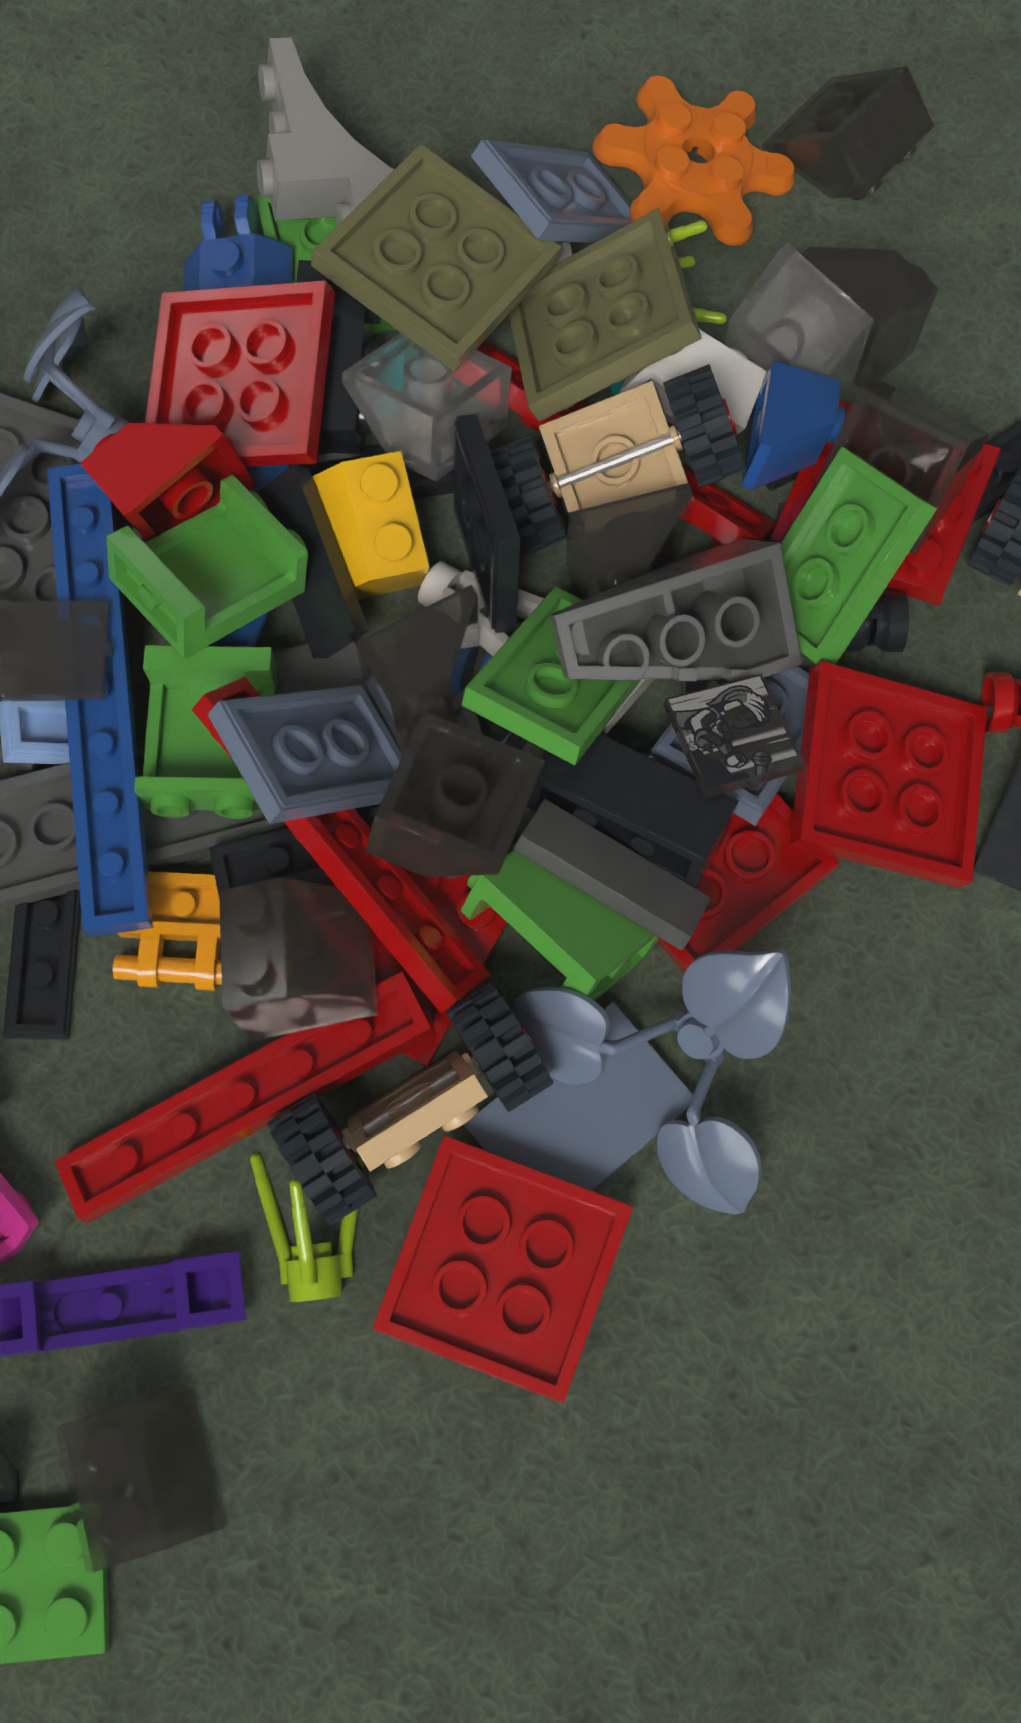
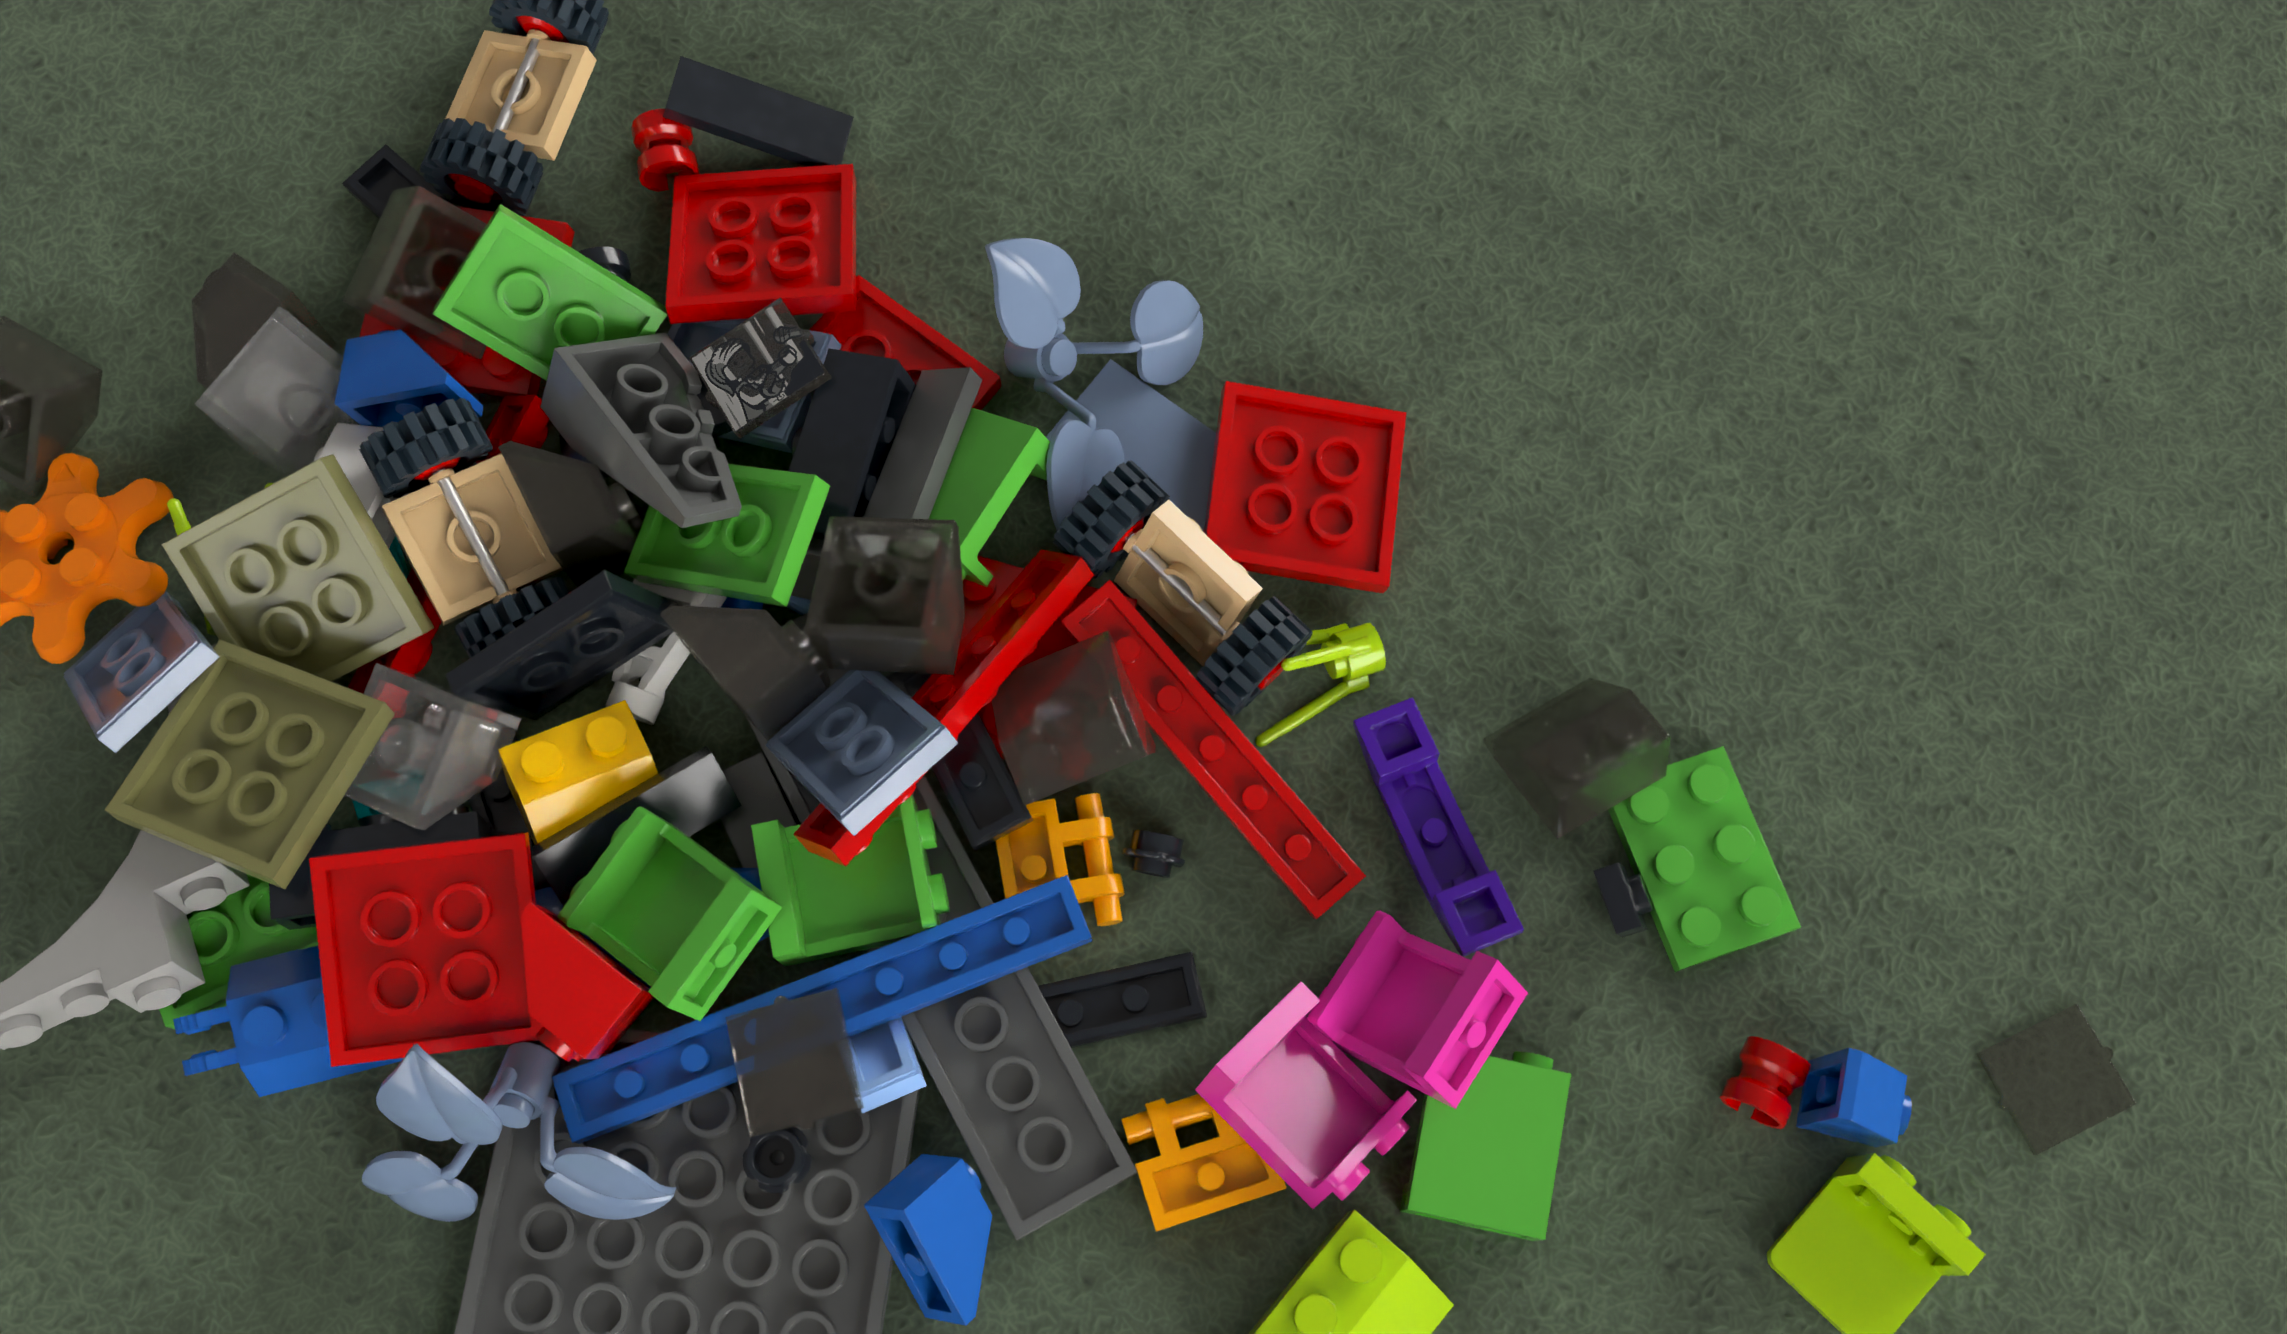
camera: 105 degrees left, 0 degrees up
none -> black plate [1122,830,1185,878]

